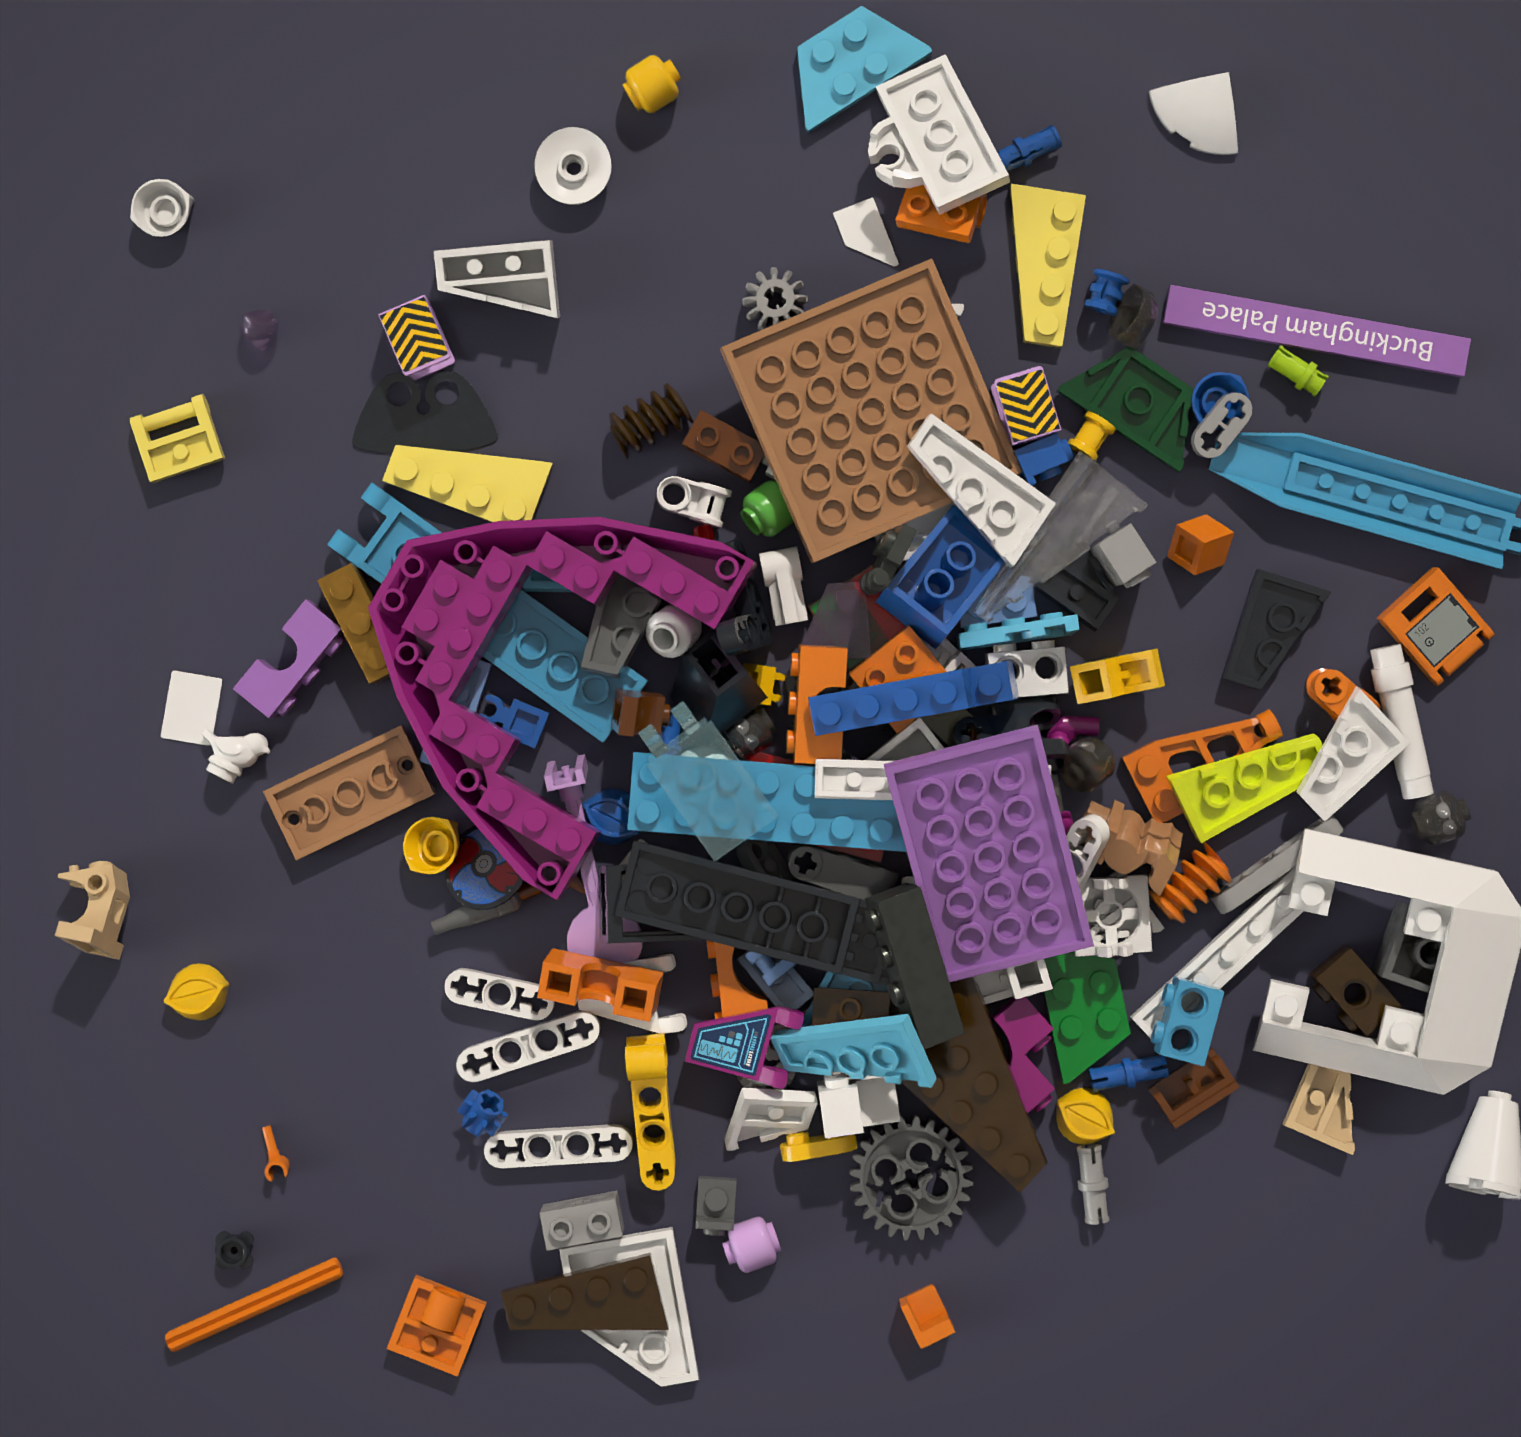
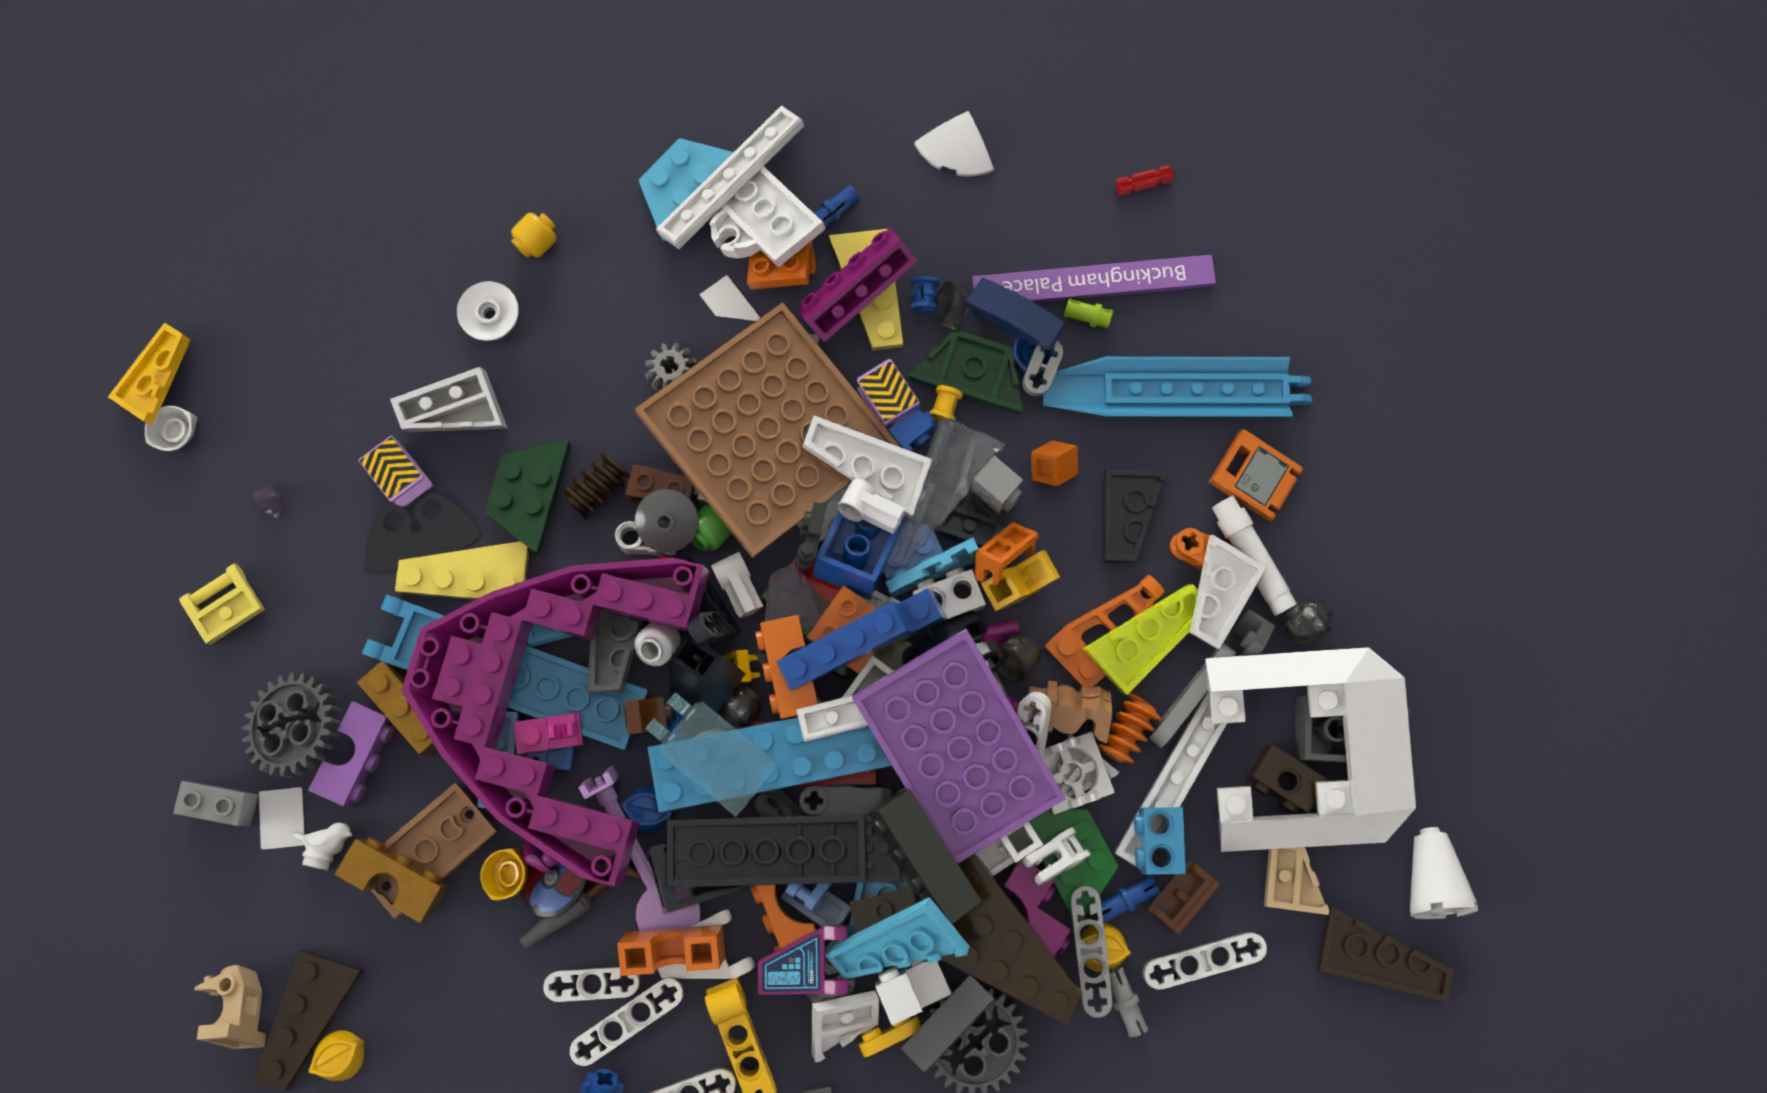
camera: 20 degrees left, 10 degrees down
none -> yellow wing [108,323,191,426]
none -> light grey brick [173,781,259,826]
none -> dark grey gear [242,673,341,778]
none -> dark brown wing [252,951,364,1092]
none -> pearl gold arch [334,836,449,923]
none -> dark green wing [485,439,571,555]
none -> dark pink plate [513,713,584,755]
none -> magenta arm [522,840,558,873]
none -> dark grey dish [635,489,699,552]
none -> white tile [656,106,804,249]
none -> magenta brick [798,227,918,342]
none -> white piece [837,479,906,534]
none -> dark grey tile [901,975,995,1074]
none -> dark blue slope [966,277,1067,350]
none -> orange hinge [975,522,1039,586]
none -> white piece [1022,827,1091,887]
none -> light grey beam [1070,886,1112,1018]
none -> red axle [1115,165,1174,196]
none -> white beam [1142,932,1267,990]
none -> dark grey bracket [1232,609,1275,656]
none -> dark brown wing [1316,906,1454,1002]

